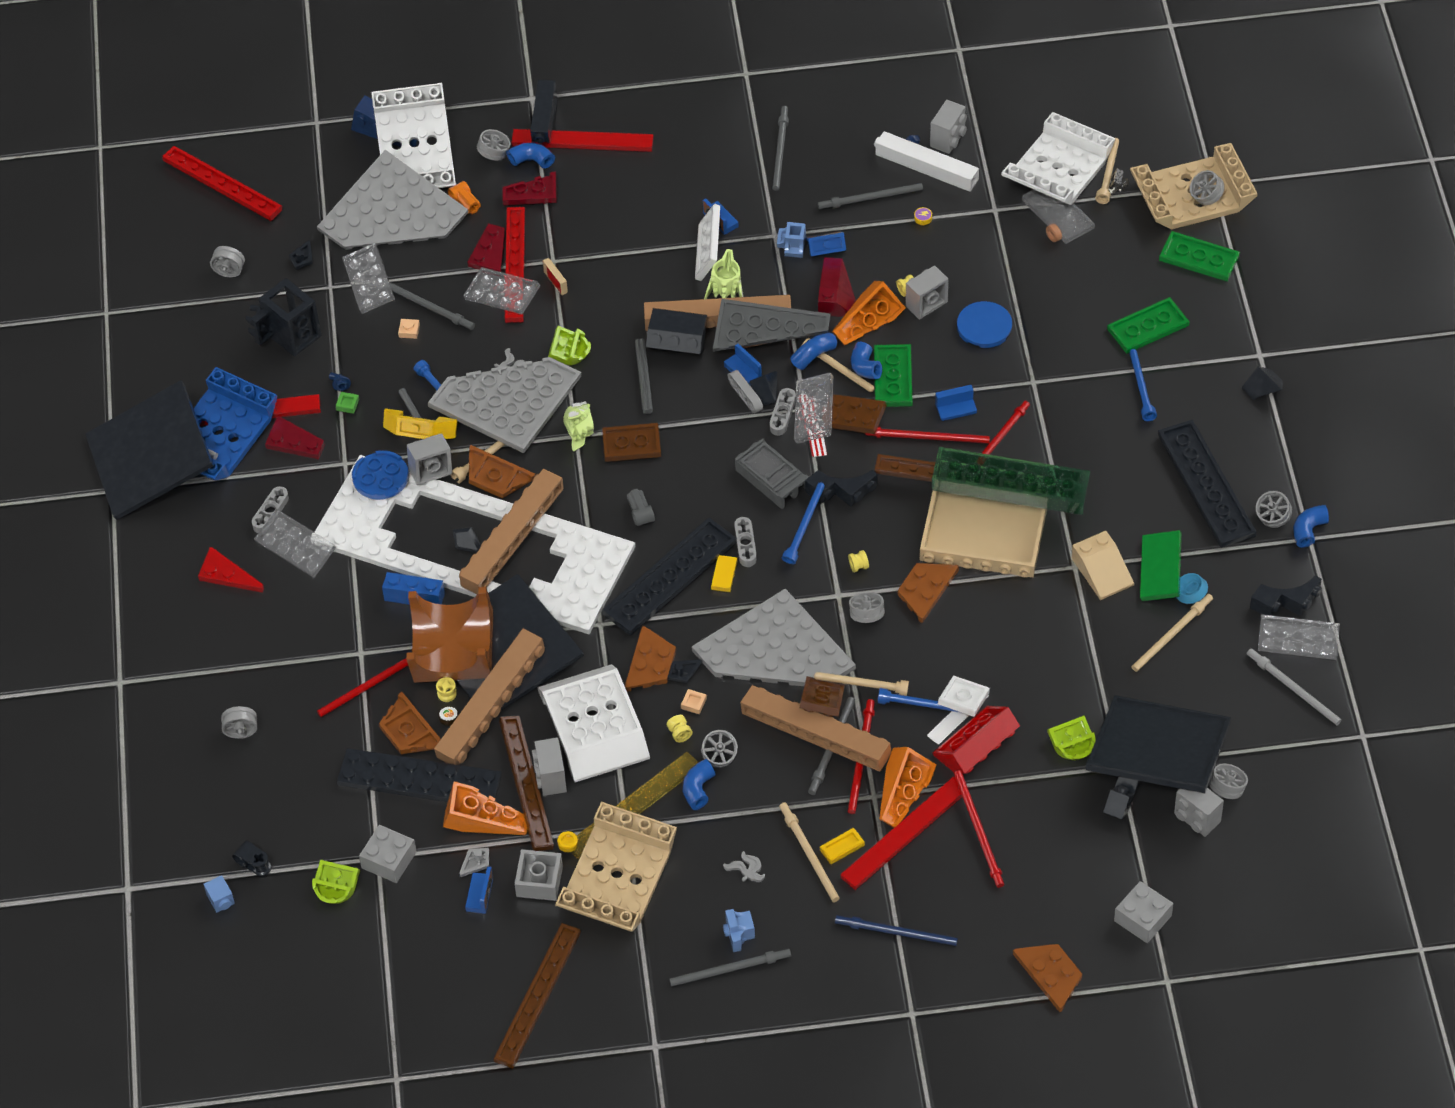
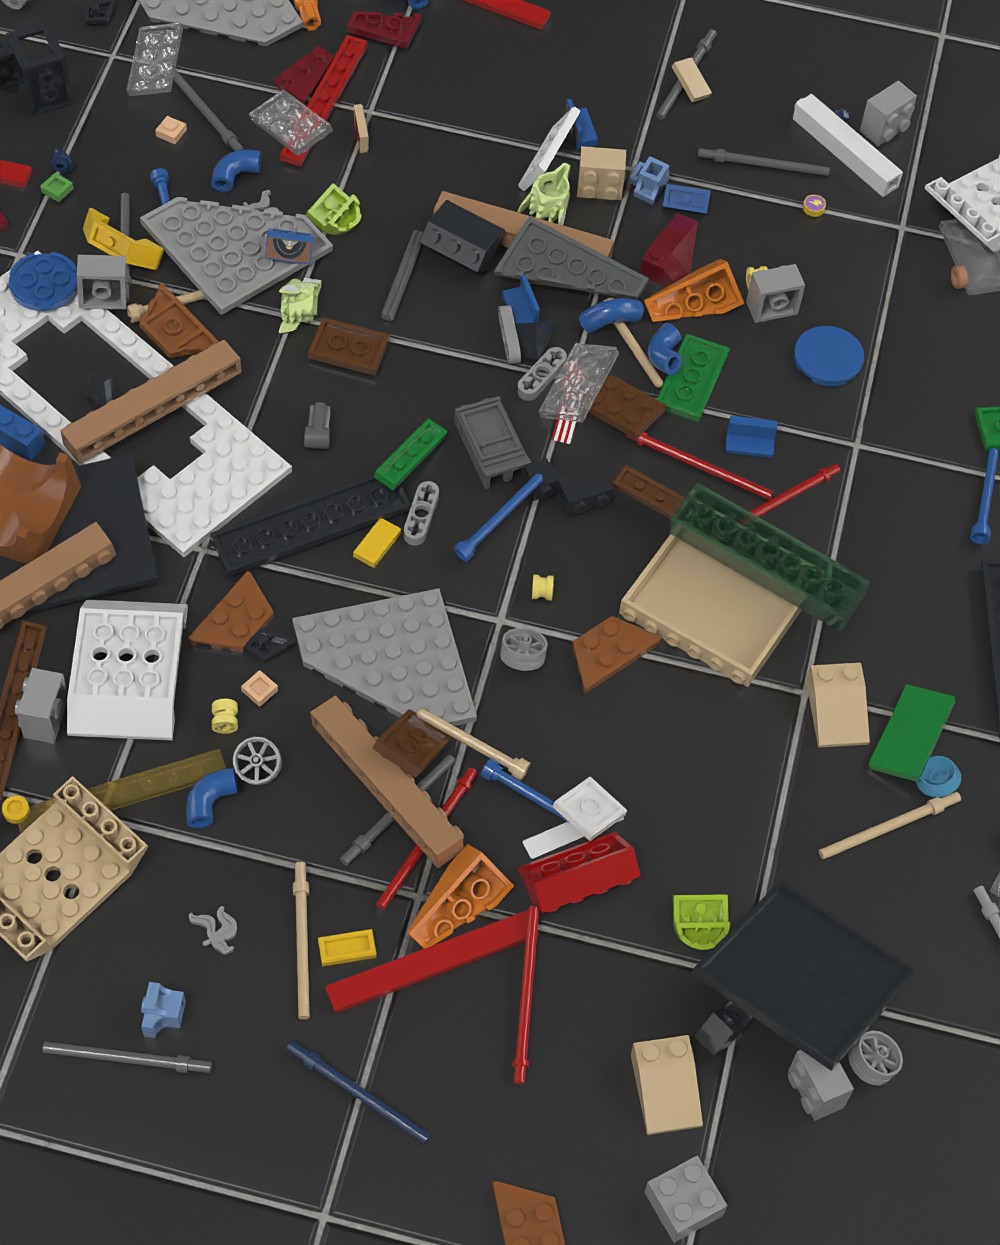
camera: 15 degrees right, 5 degrees up
none -> blue cylinder [211,150,261,192]
none -> panel [265,228,315,264]
none -> green plate [374,419,448,490]
none -> tan brick [577,146,626,200]
none -> tan slope [631,1035,703,1135]
none -> tan tile [672,57,712,102]

